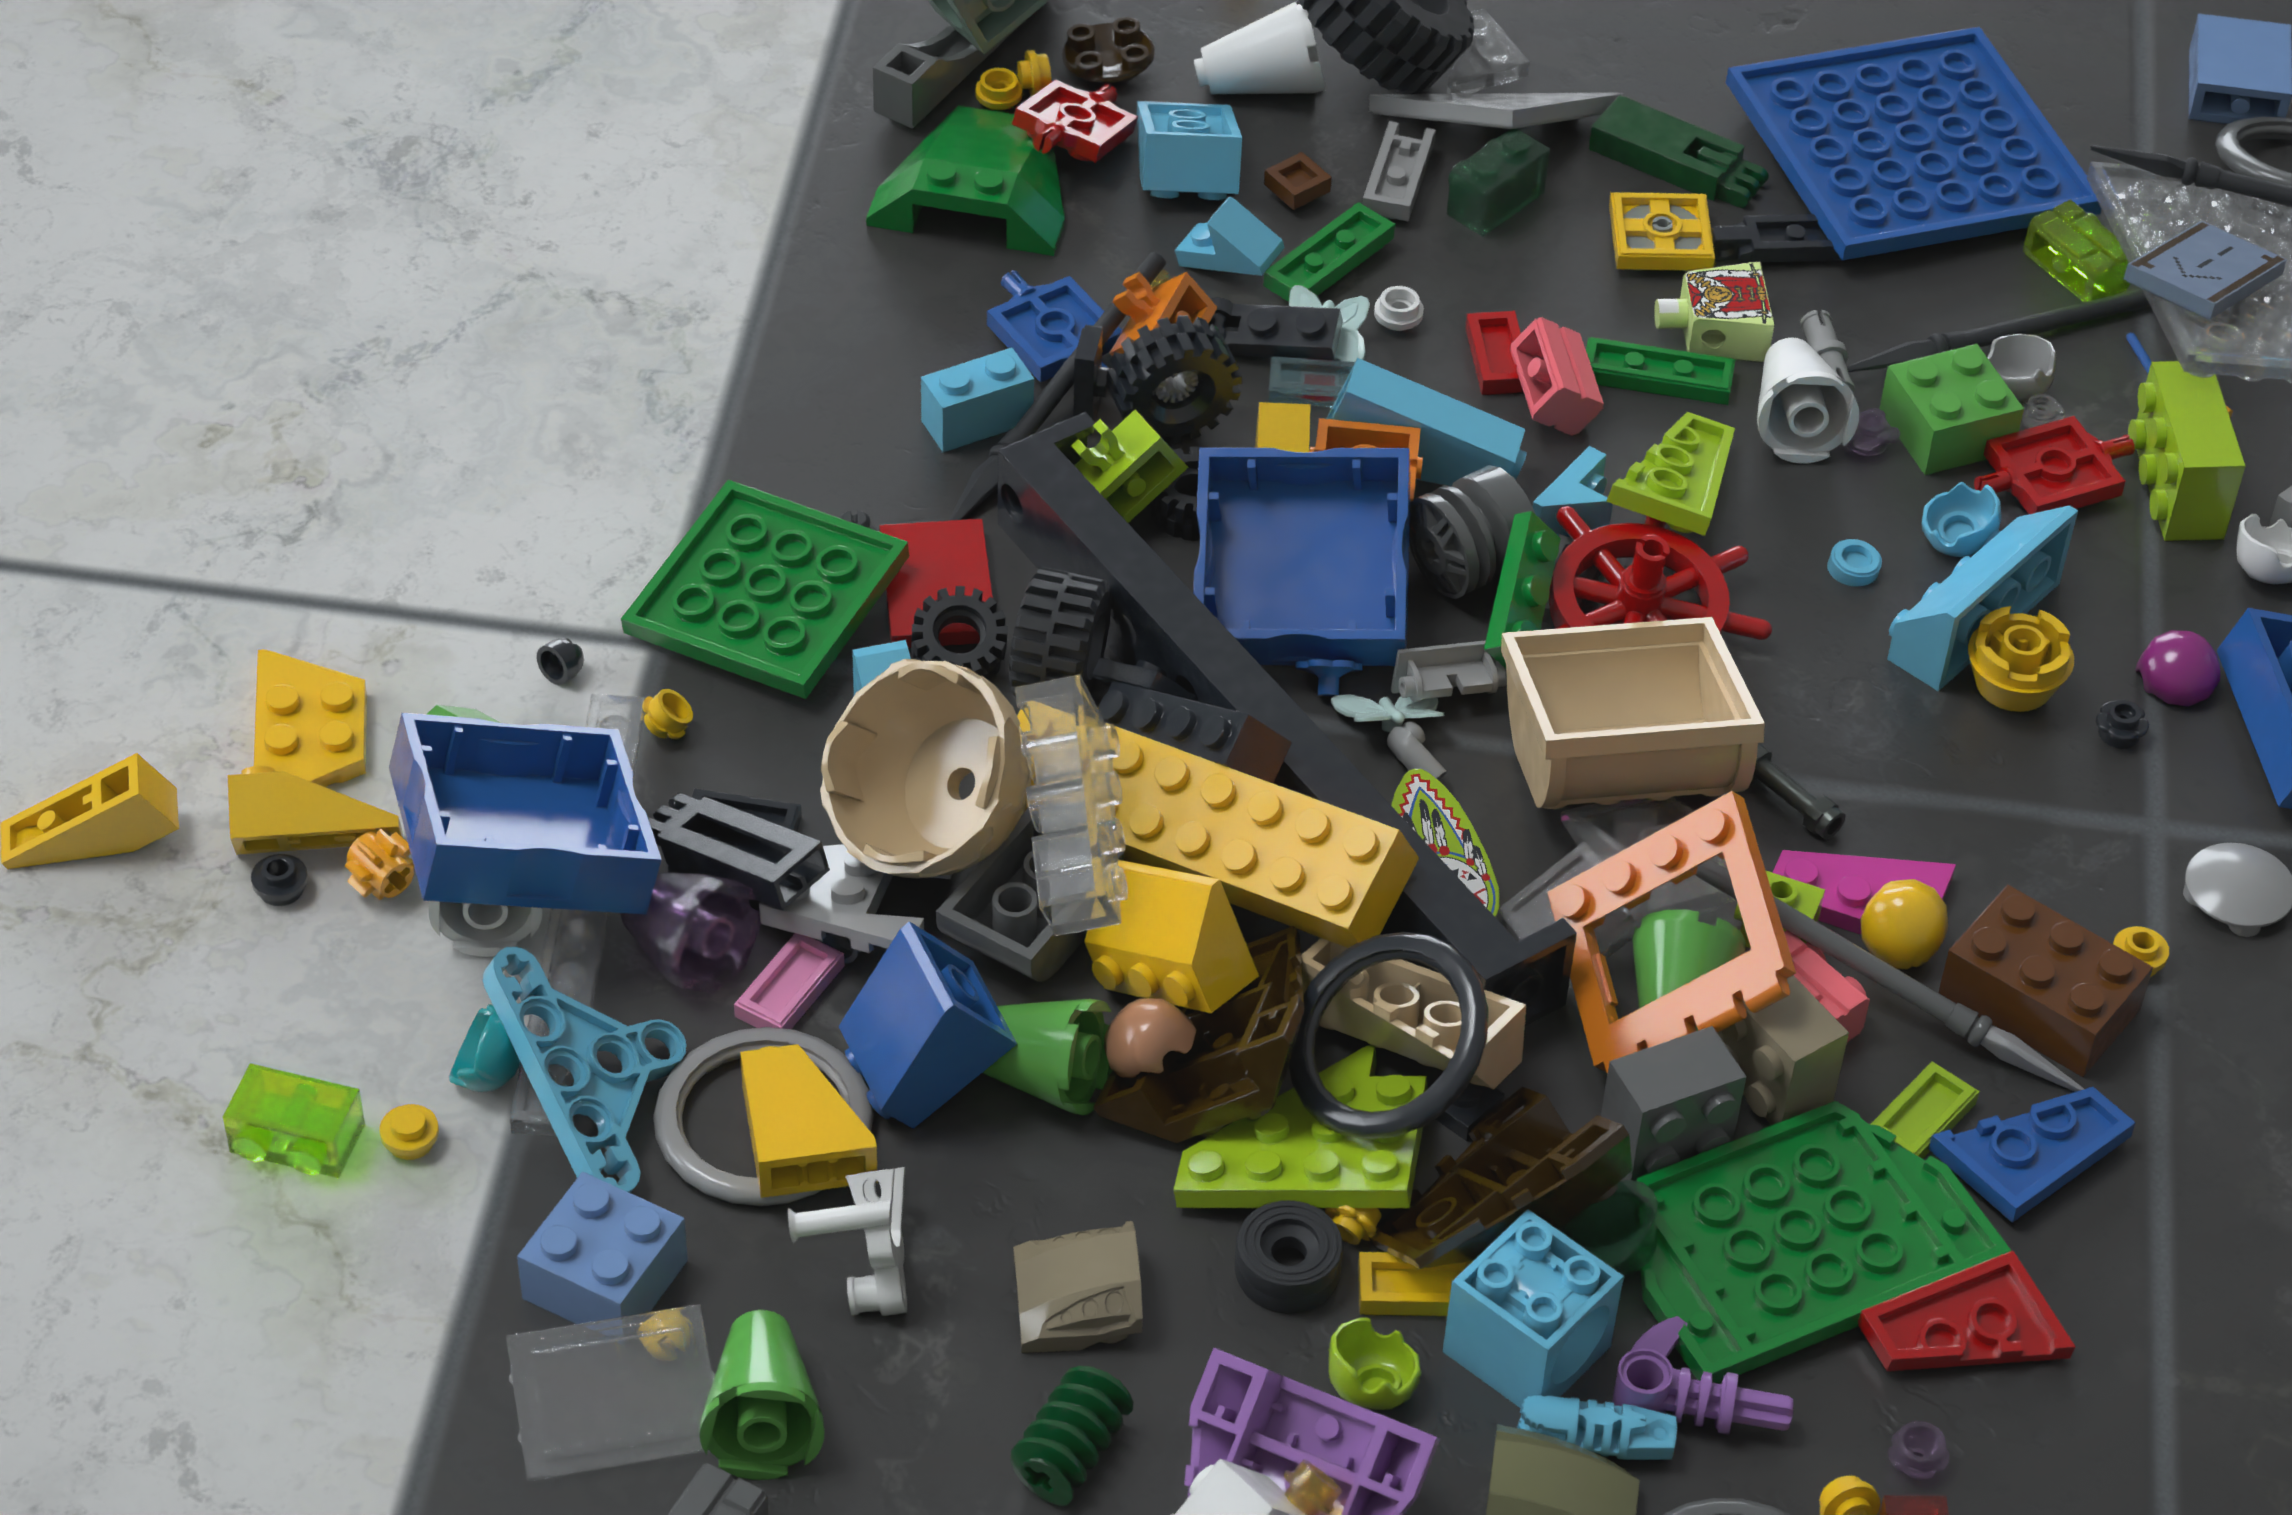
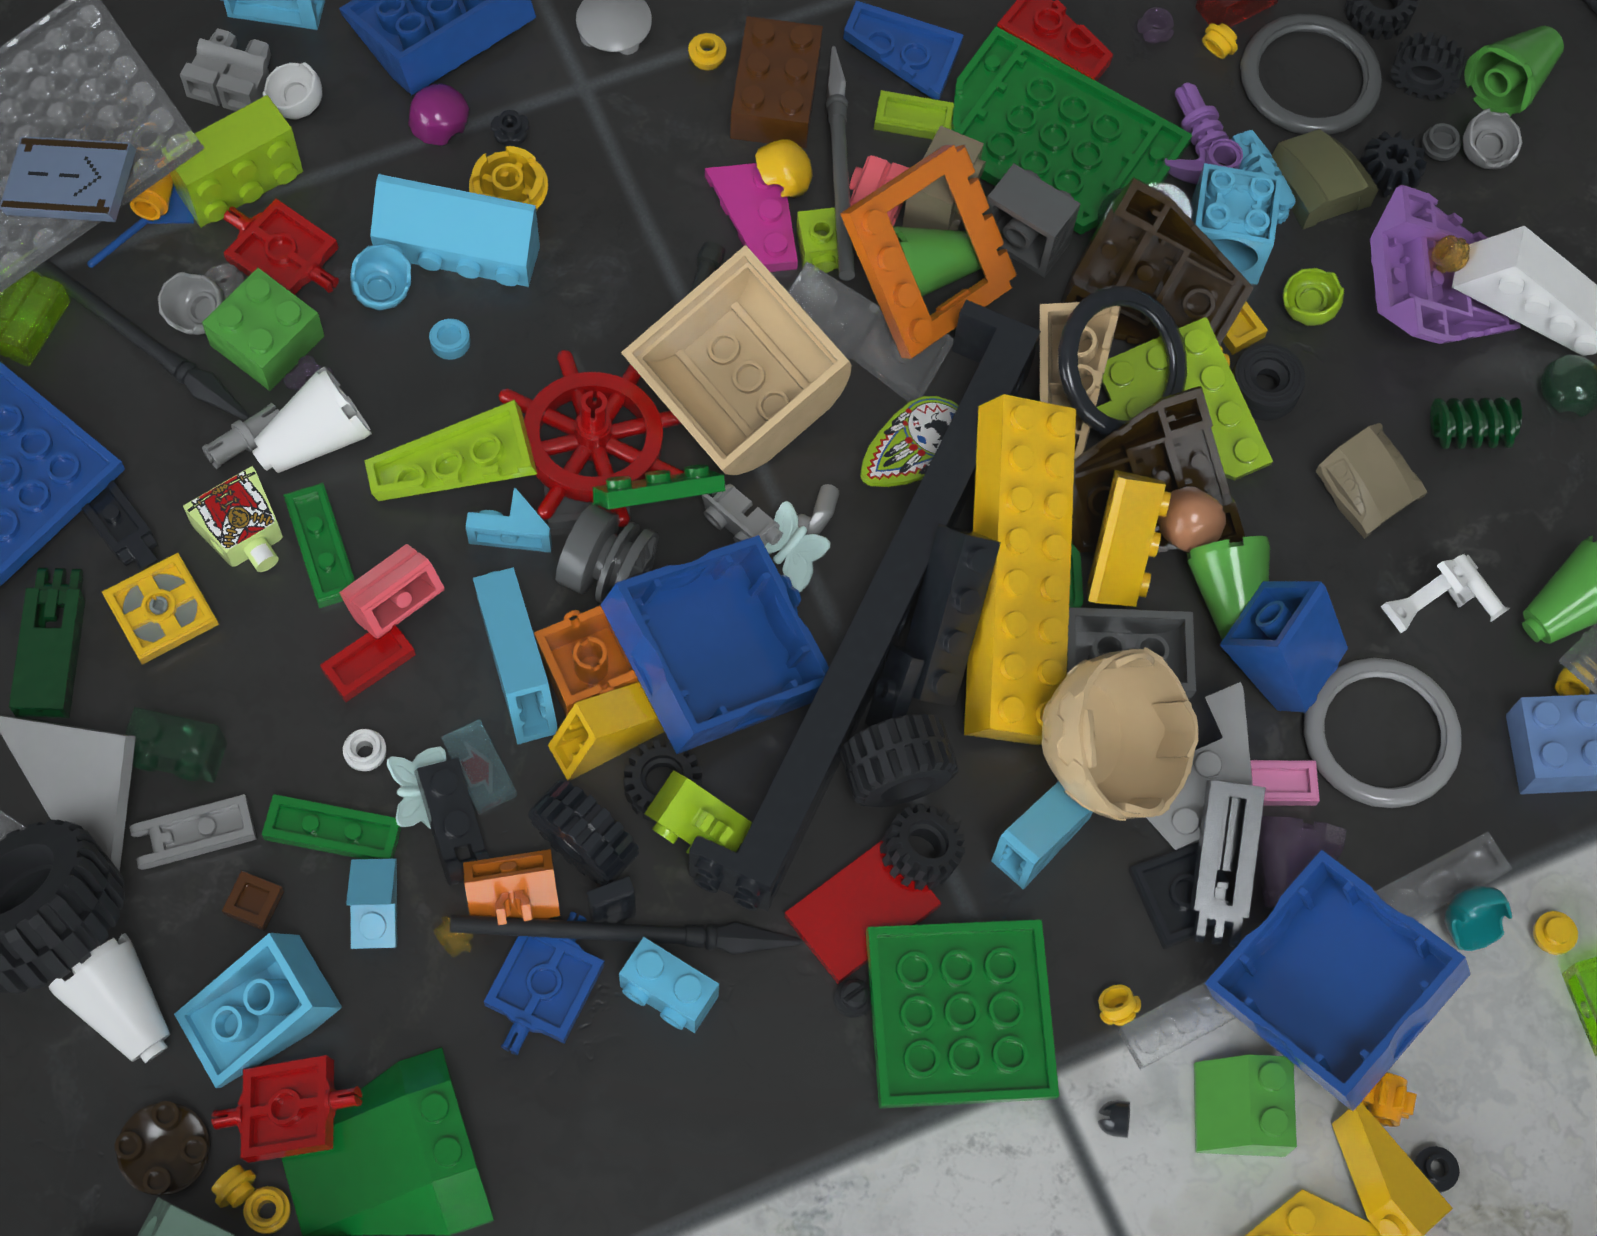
camera: 125 degrees left, 20 degrees up
medium azure beam [483,947,687,1193] -> none
yellow slope [740,1044,878,1198] -> none
clear wedge [1015,674,1128,936] -> none

